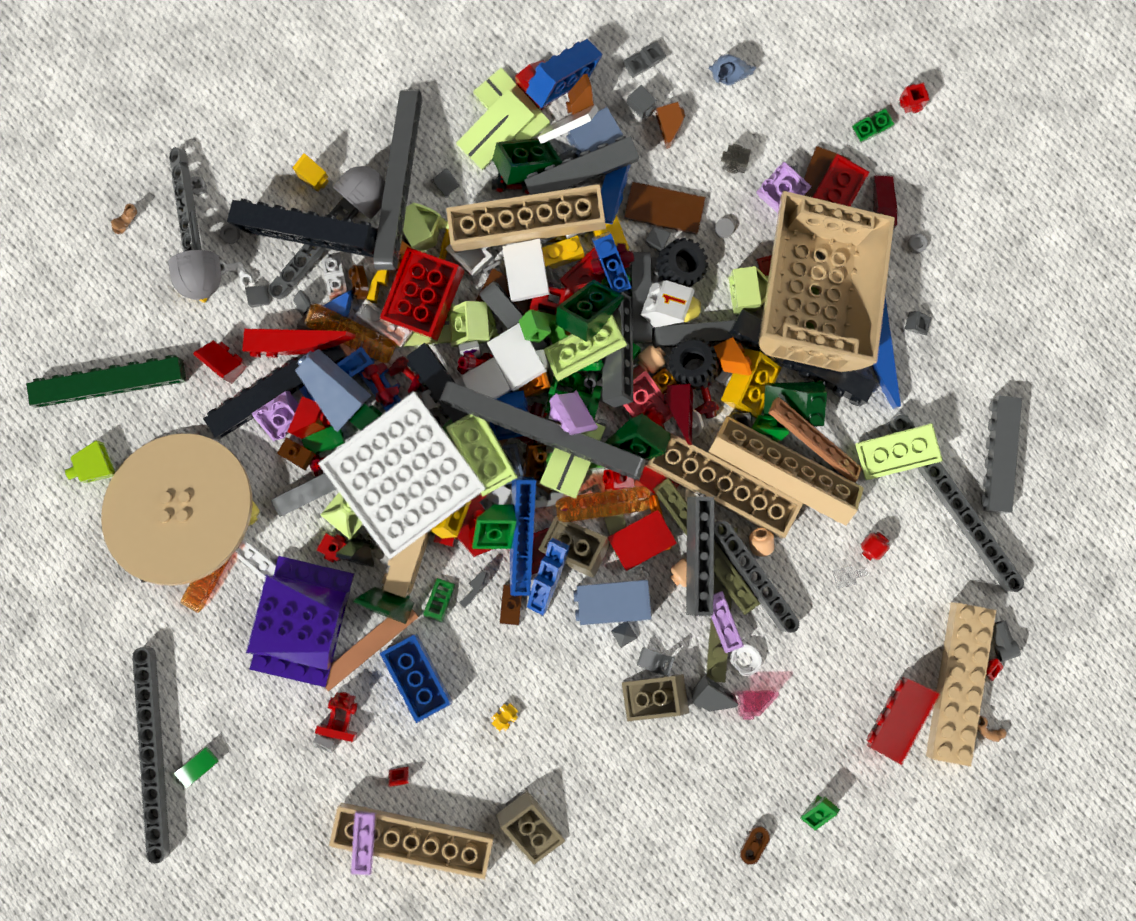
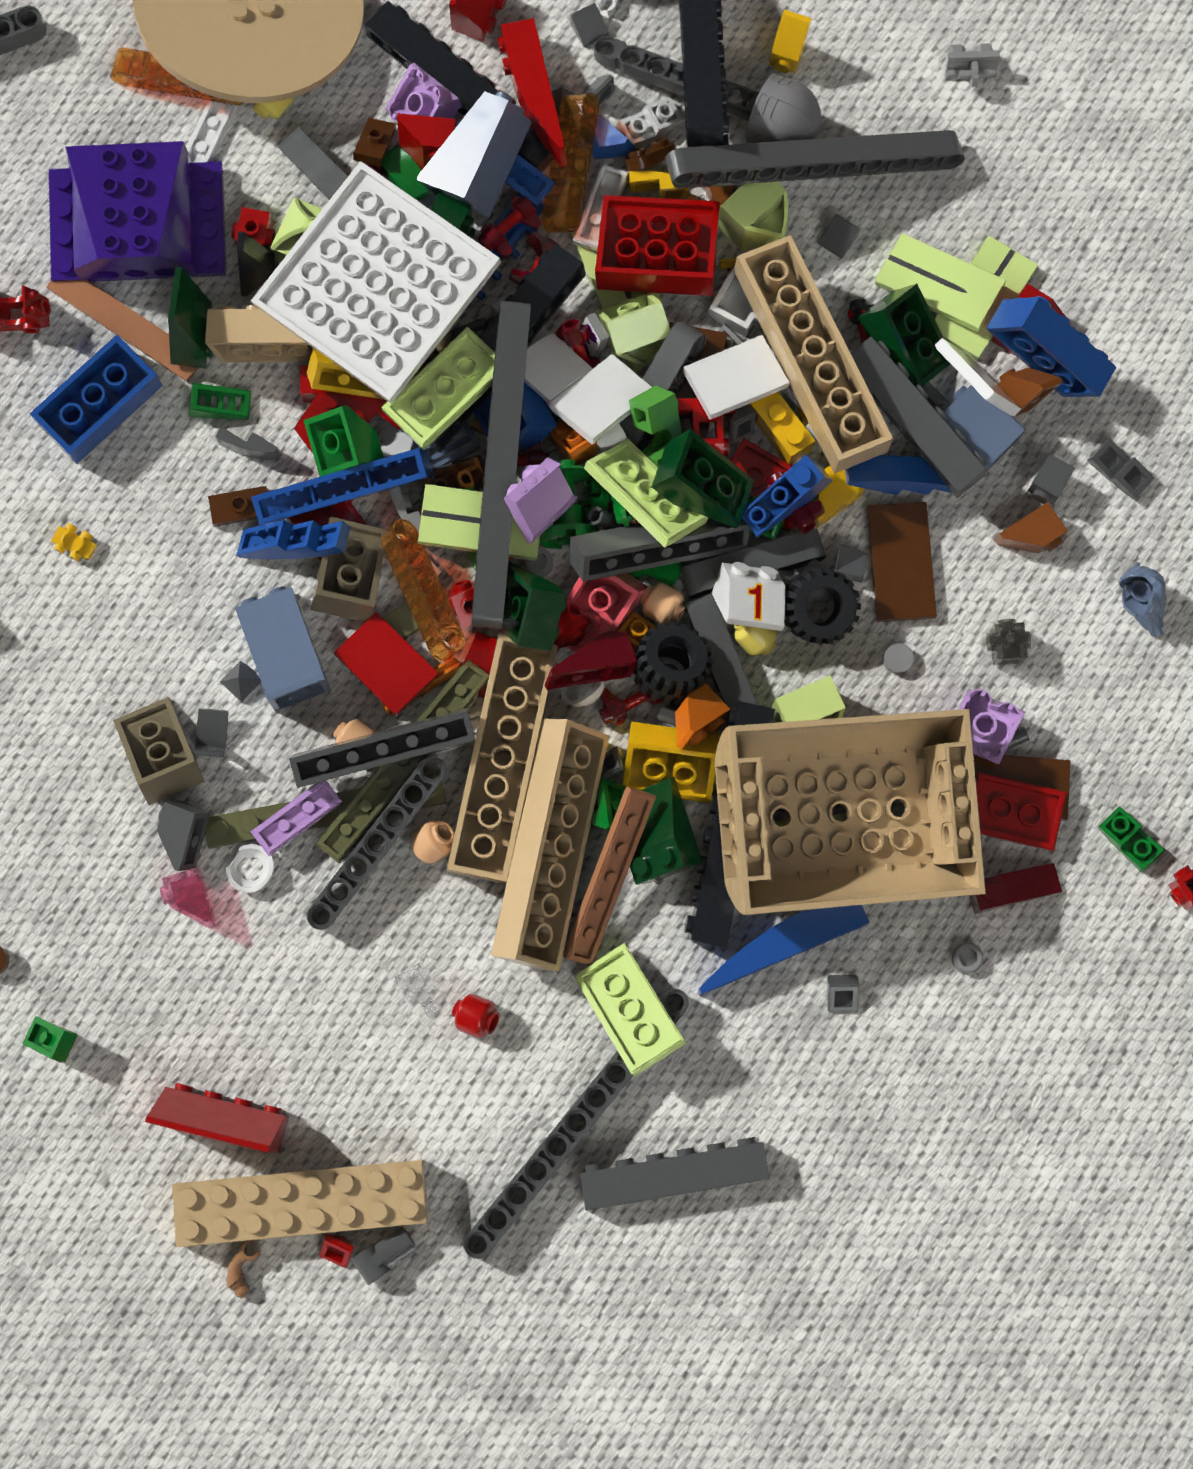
camera: 70 degrees right, 5 degrees down
none -> light grey hips [945,43,1000,87]

